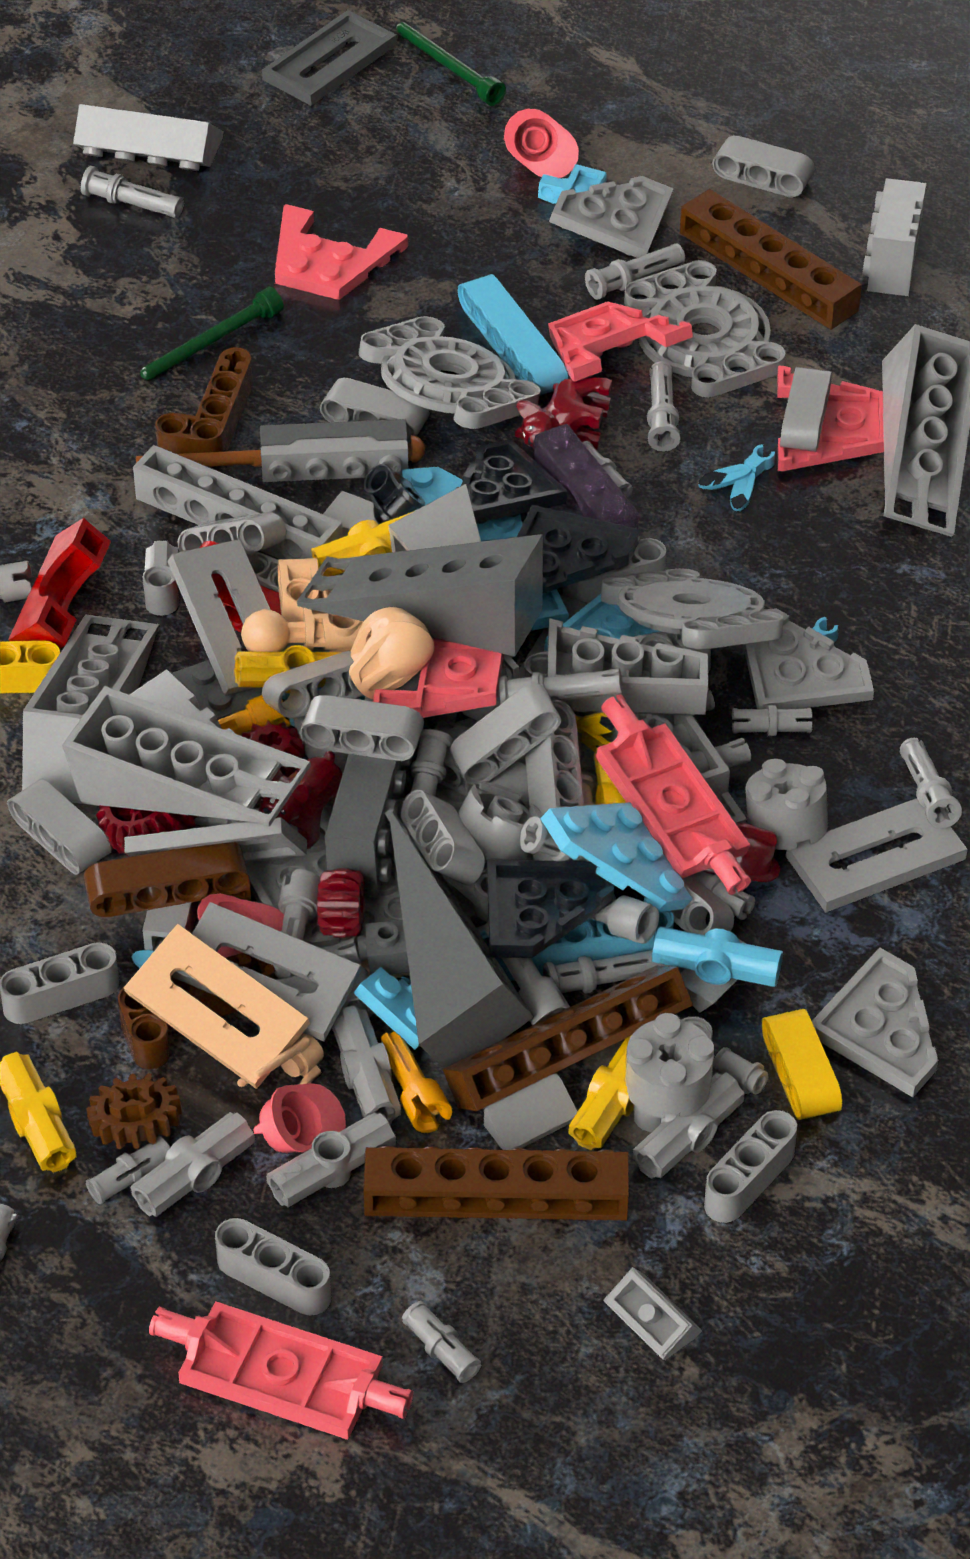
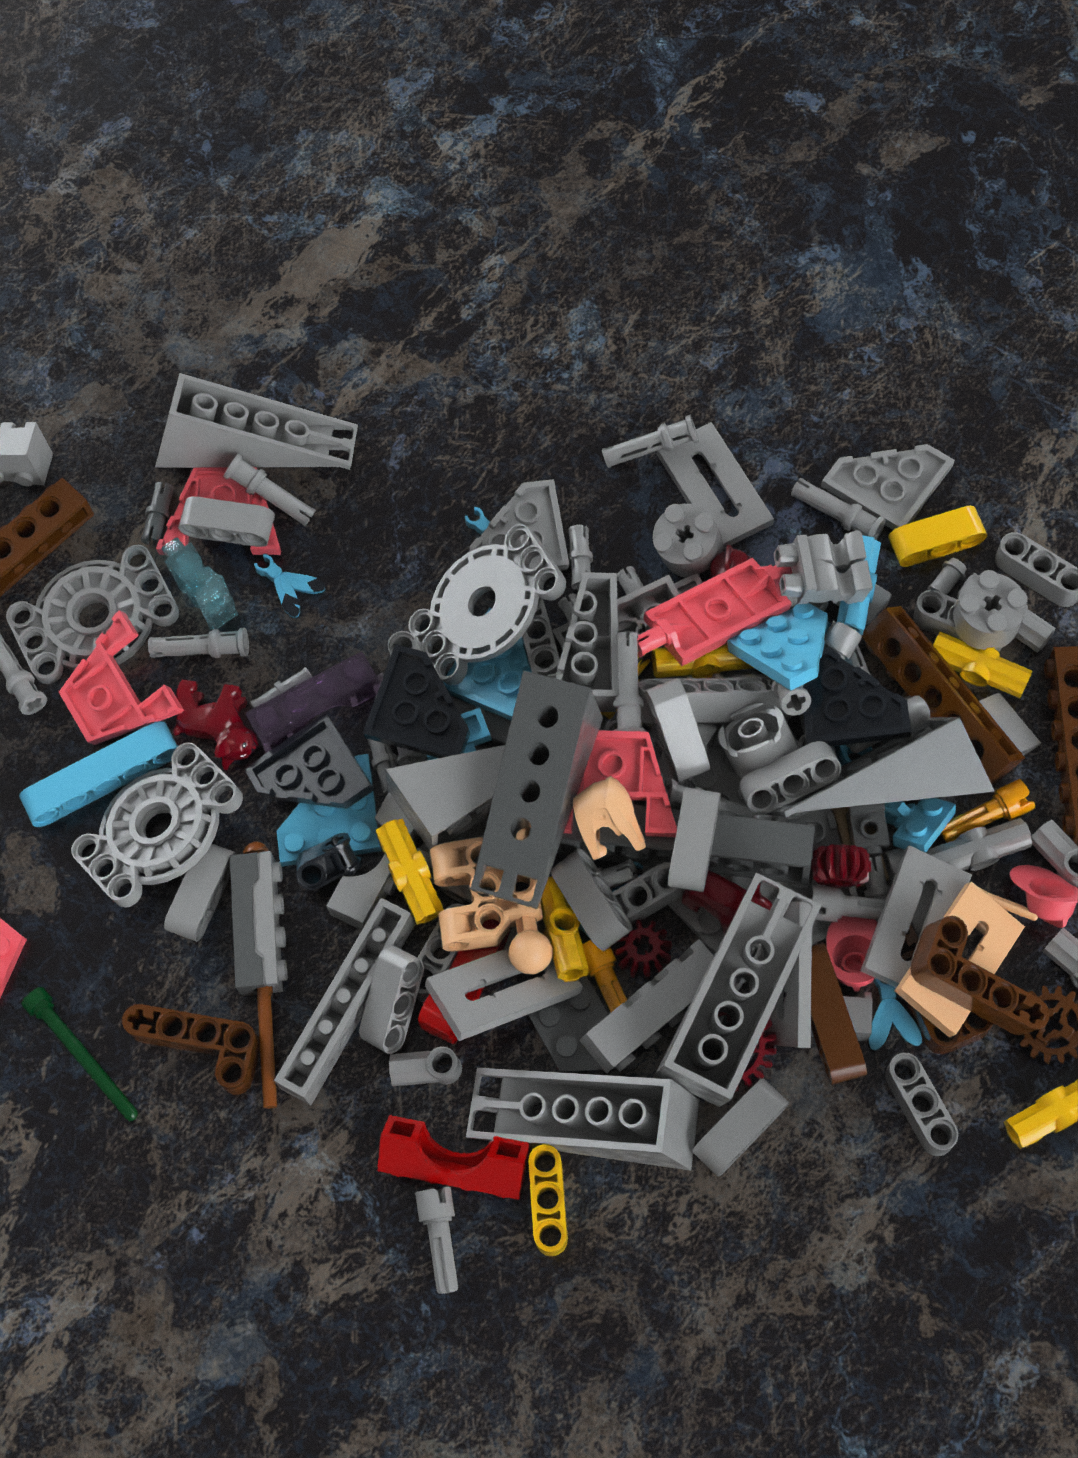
camera: 85 degrees left, 20 degrees up
none -> dark grey pin [140,482,175,547]
none -> clear light blue hips [161,538,238,631]
none -> light grey pin [223,453,316,527]
none -> light grey hips [774,530,873,604]
none -> light grey pin [791,478,886,540]
none -> reddish brown beam [910,915,1050,1035]

